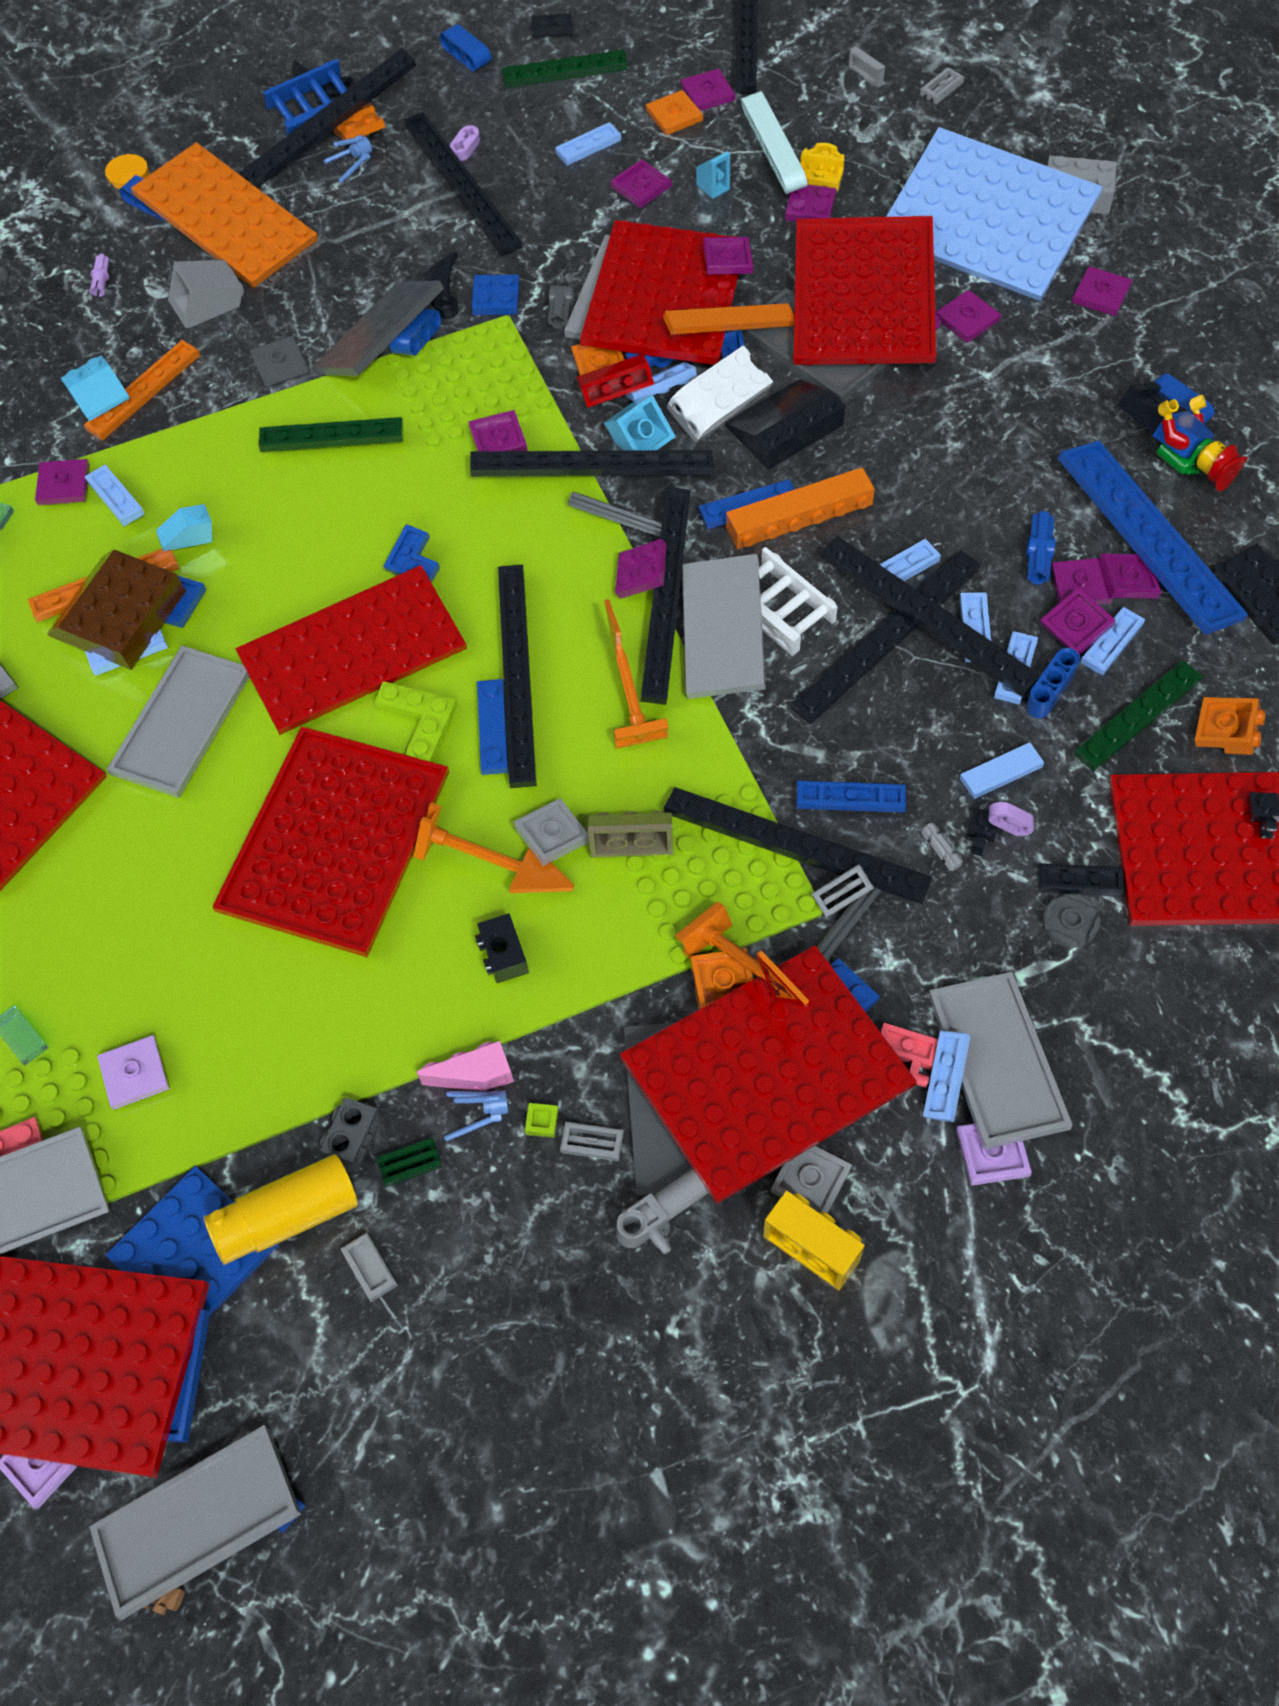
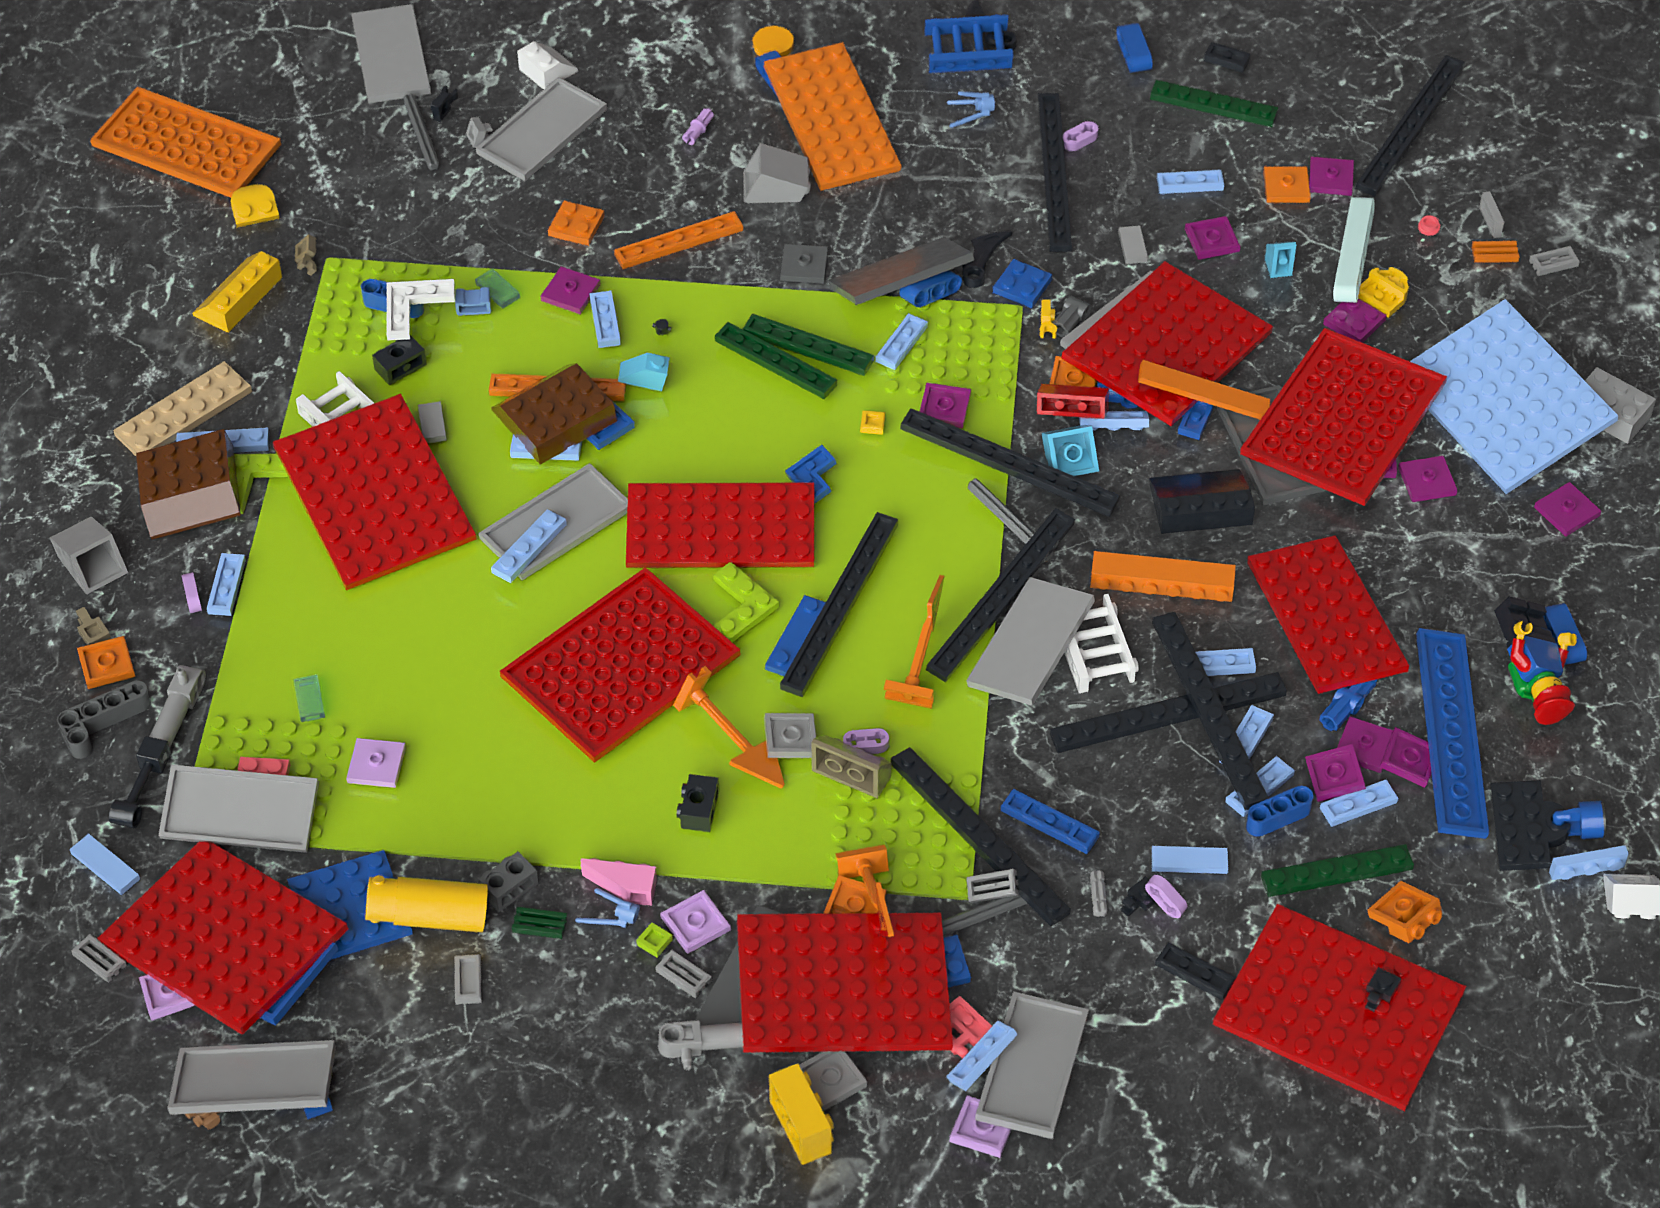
camera: 25 degrees right, 10 degrees down
medium azure slope [61,355,130,421] -> none
black plate [238,48,417,188] -> none
orange plate [333,103,385,140] -> none
magenta plate [615,539,667,599] -> none
white piece [666,345,773,444] -> none
blue plate [698,479,795,529] -> none
magenta plate [703,237,753,274] -> none
dark grey tile [1042,894,1101,948] -> none
none -> light blue plate [491,509,566,583]
none -> orange plate [548,201,604,246]
none -> black piece [652,319,672,335]
none -> lavender plate [661,890,731,954]
none -> dark green plate [715,322,837,399]
none -> lavender beam [843,728,889,754]
none -> yellow tile [860,411,885,435]
none -> light blue tile [876,313,928,370]
none -> yellow plate [1040,300,1057,338]
none -> light grey tile [1118,226,1148,264]
none -> red plate [1247,535,1409,694]
none -> coral plate [1418,215,1440,236]
none -> orange tile [1472,241,1519,263]

